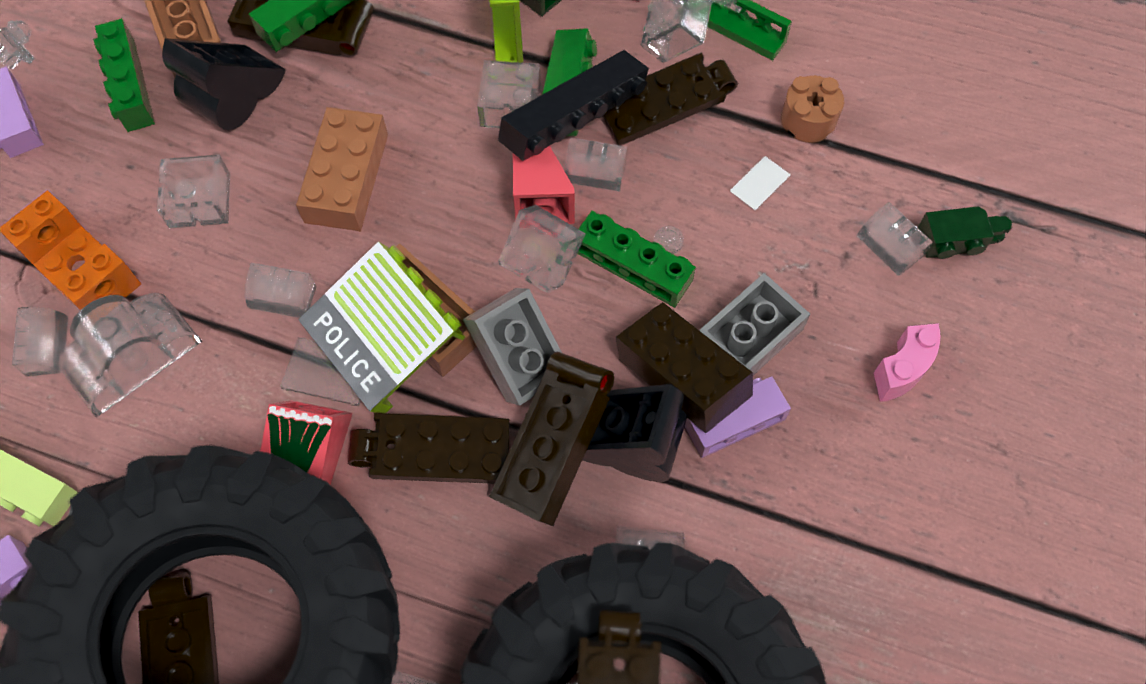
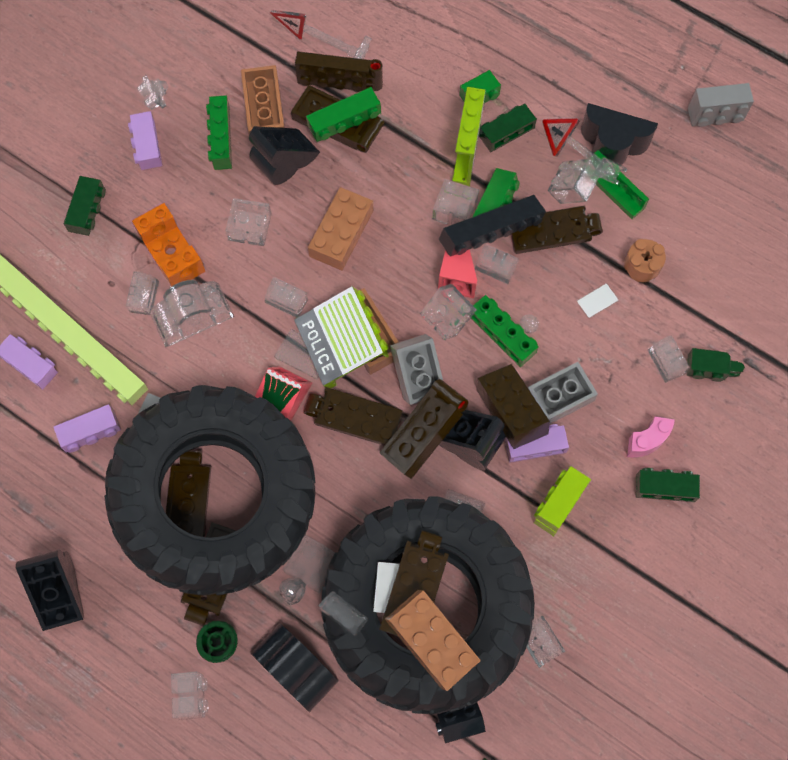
camera: 15 degrees right, 5 degrees up
none -> lime piece [534,466,591,537]
none -> dark green brick [636,468,700,502]

